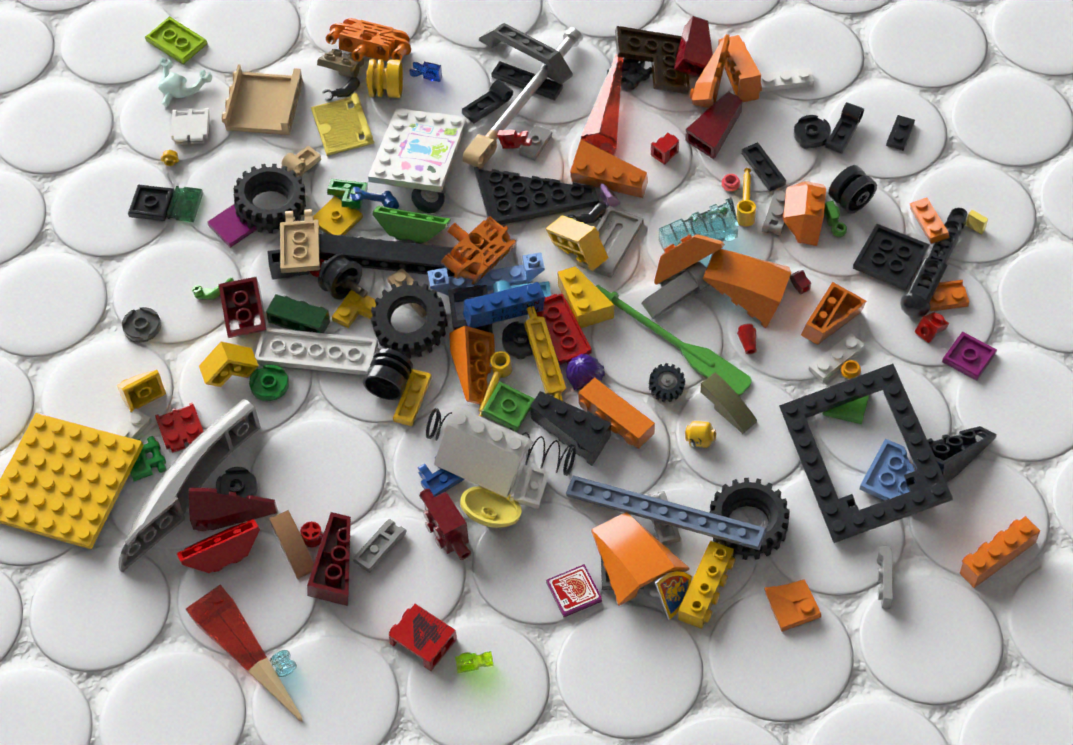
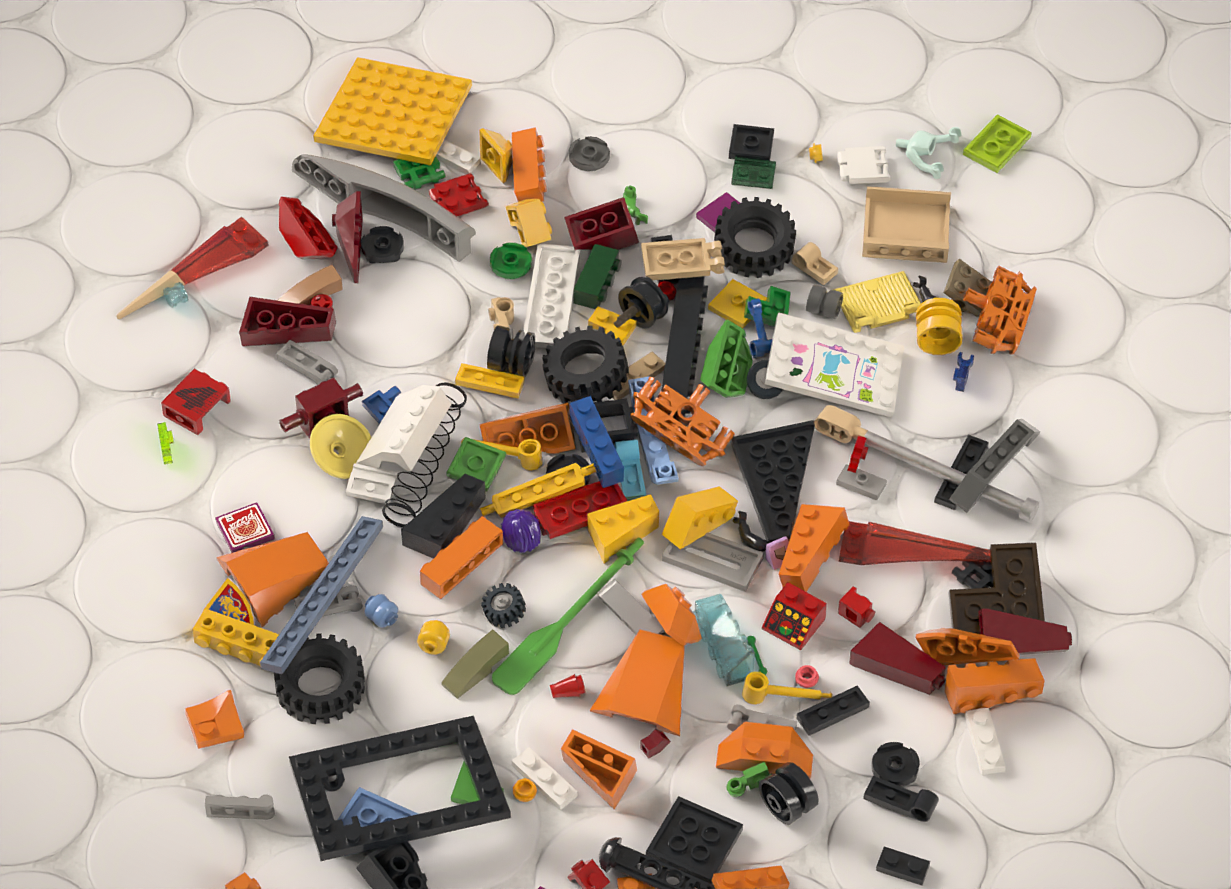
camera: 85 degrees right, 5 degrees down
black plate [462,80,513,124] -> none
none -> medium blue piece [365,594,398,628]
none -> tan plate [488,297,514,329]
none -> orange brick [512,127,547,202]
none -> red slope [762,582,827,650]
none -> dark grey wheel [806,284,844,319]

